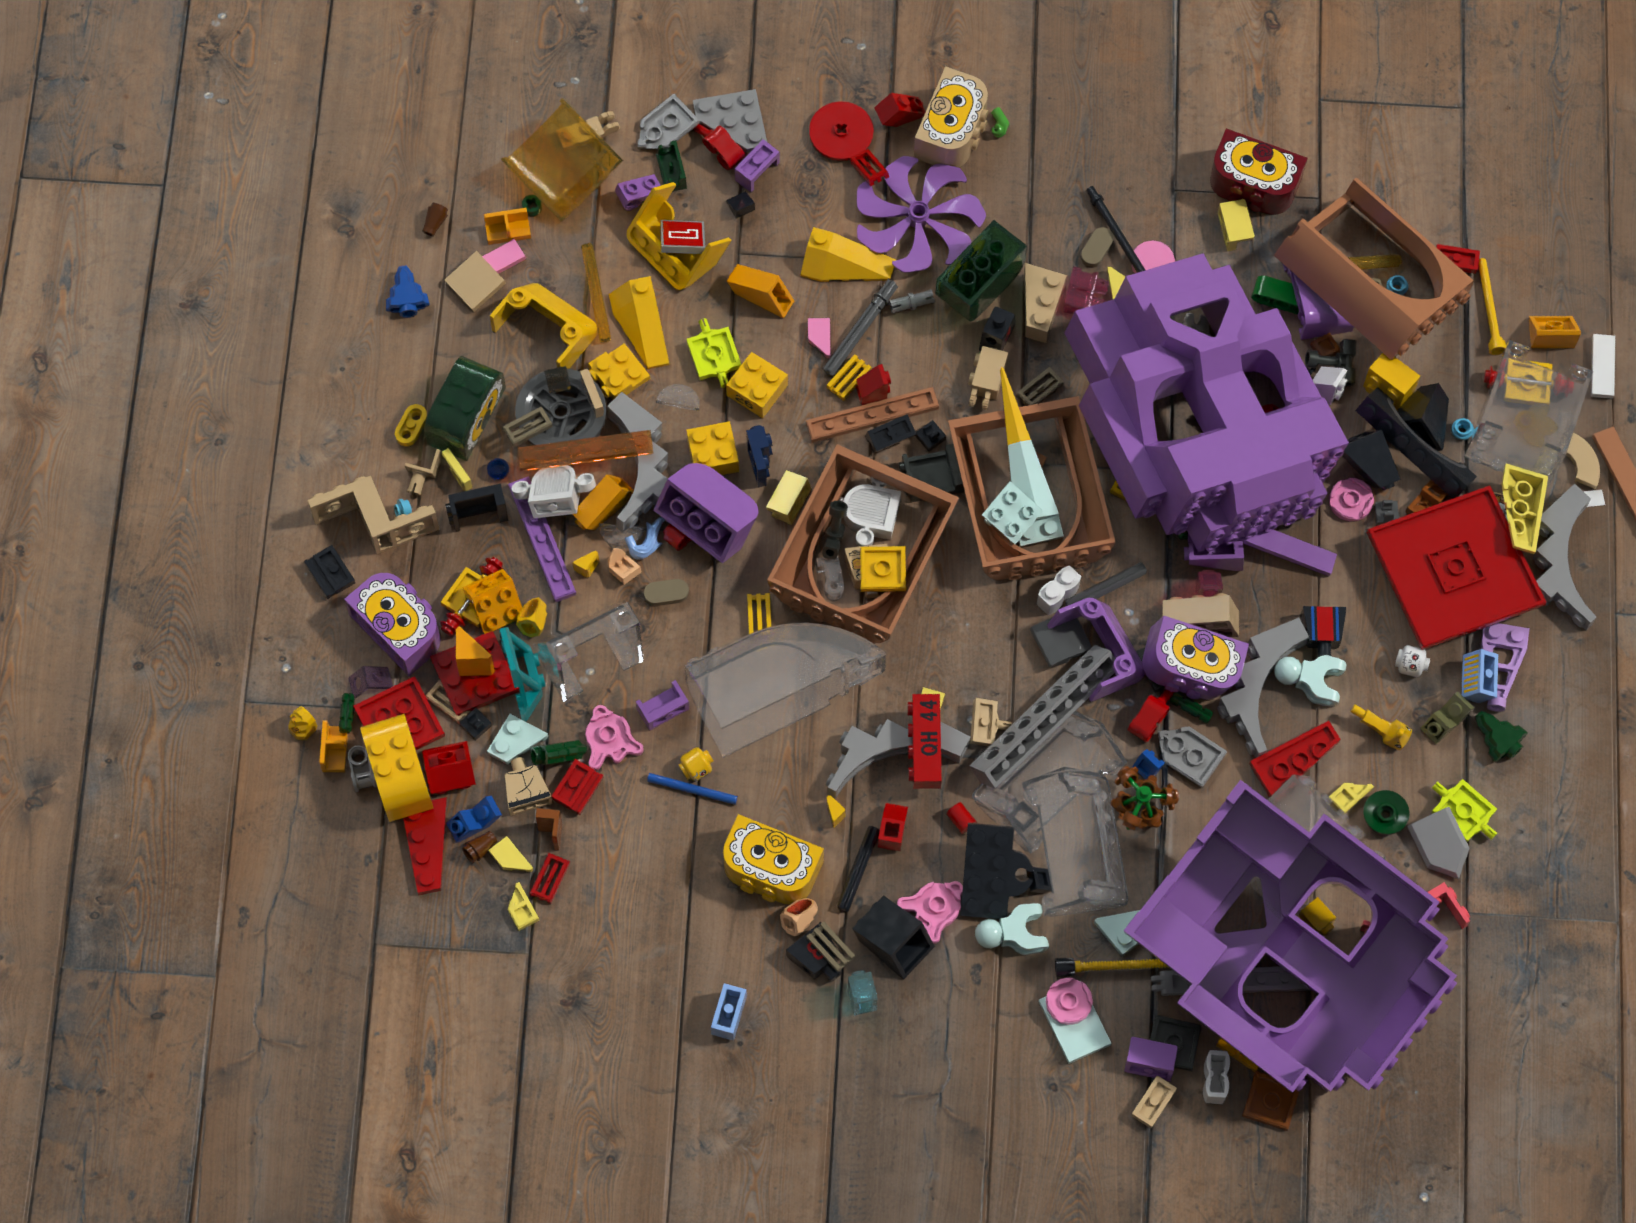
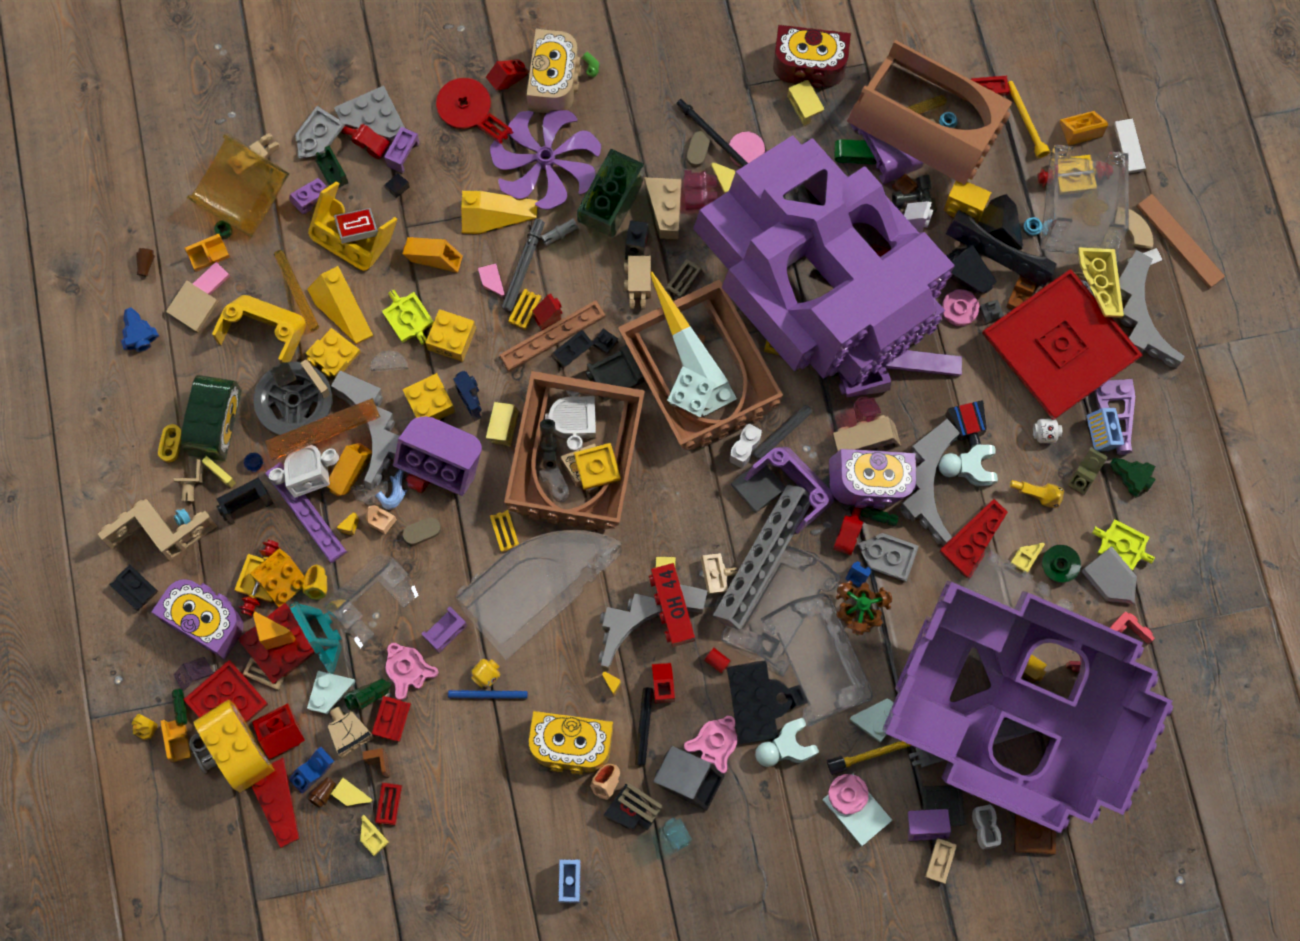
camera: 15 degrees left, 5 degrees up
black tile [459,708,492,741] -> none
dark tan tile [503,406,553,447] -> none

